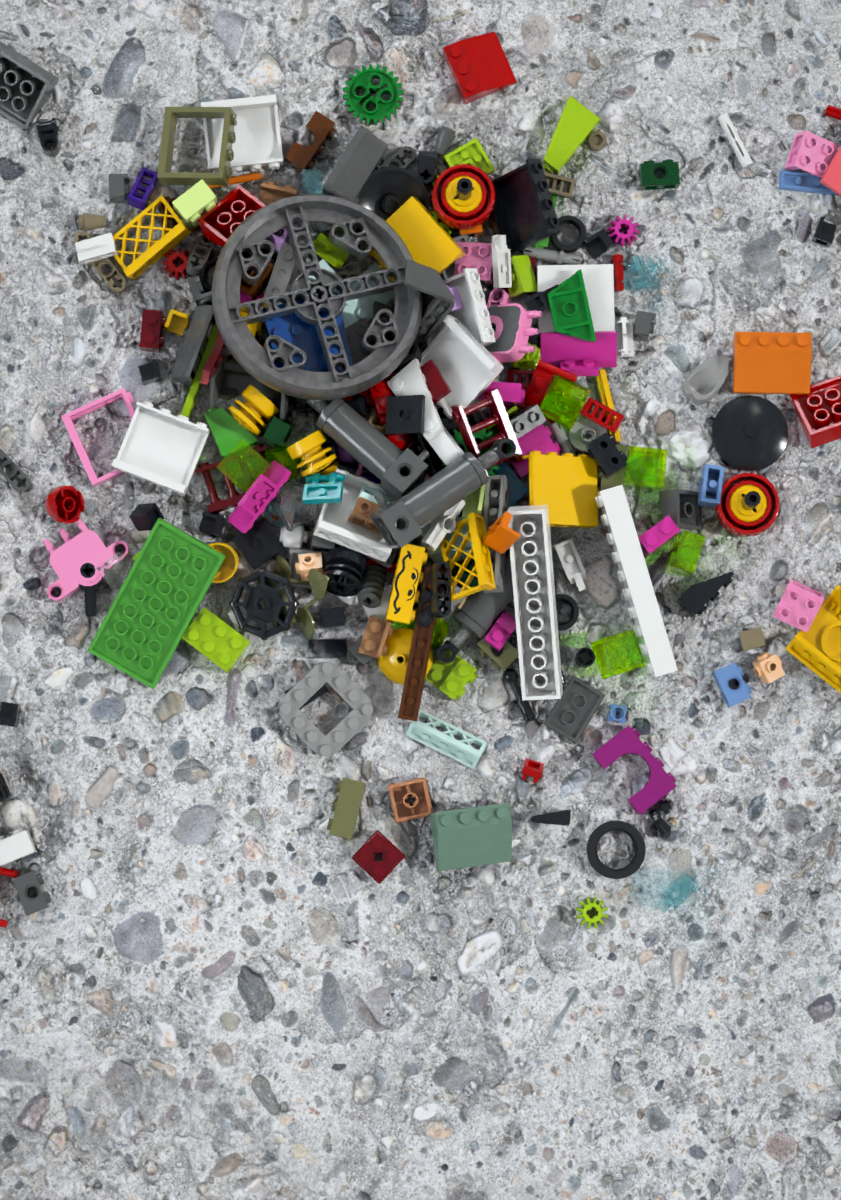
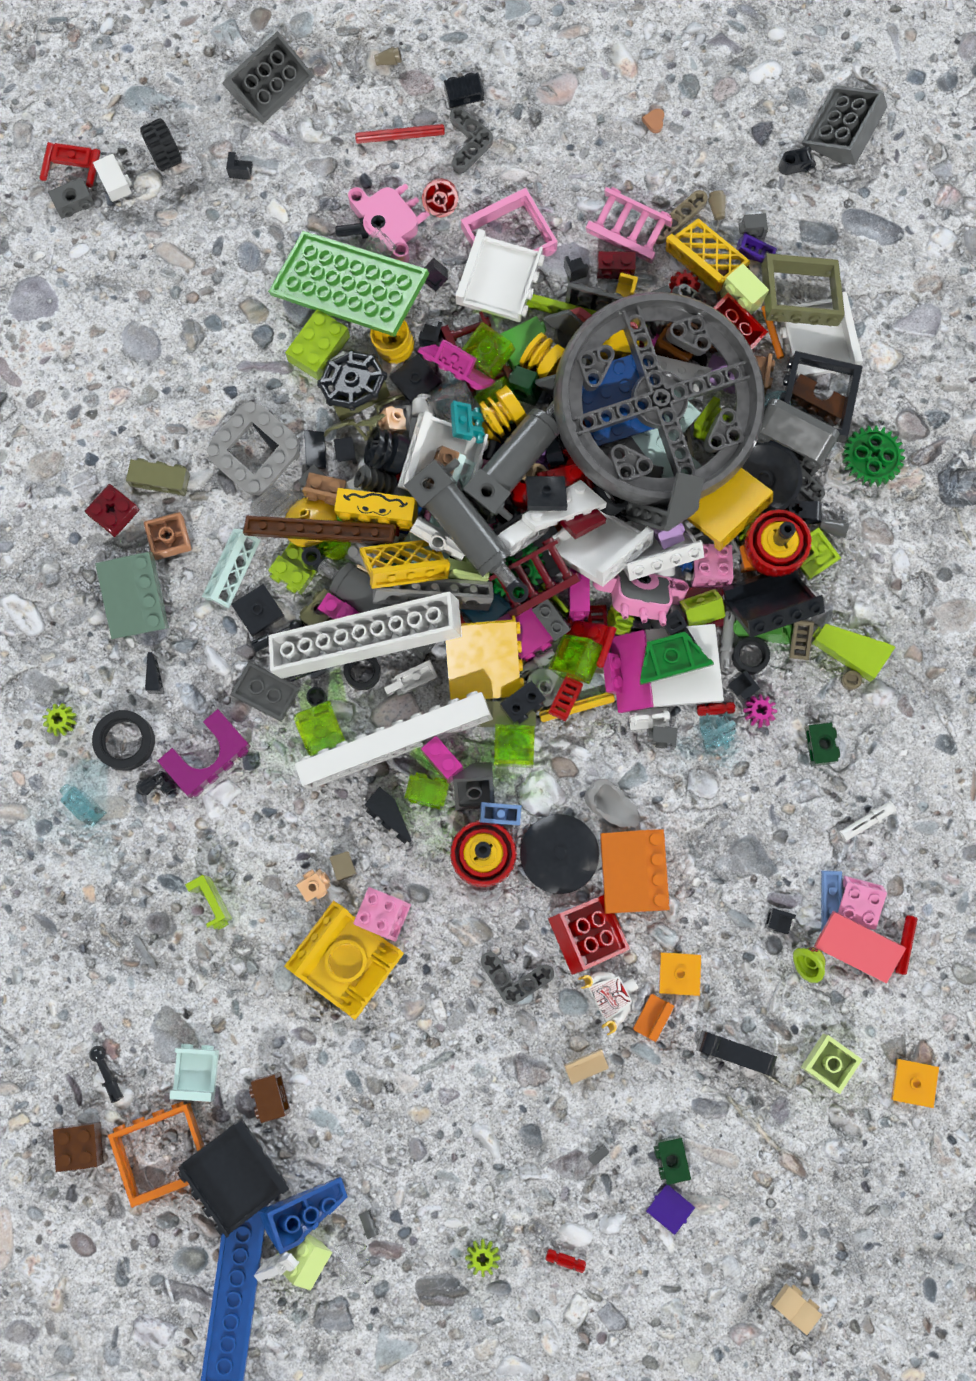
camera: 90 degrees right, 5 degrees down
white panel [75,233,118,265] -> none
black piece [417,588,442,627] -> none
black beam [431,561,451,618] -> none
red slope [443,32,517,105] -> none
orange panel [483,511,520,554] -> none
white hinge [492,235,512,288] -> none
red tile [522,758,544,783] -> none
medium blue plate [607,703,628,724] -> none
medium blue brick [712,663,752,708] -> none
none -> lime panel [185,875,232,930]
none -> black plate [231,584,284,637]
none -> bright pink fence [586,187,672,264]
none -> black window [779,351,863,443]

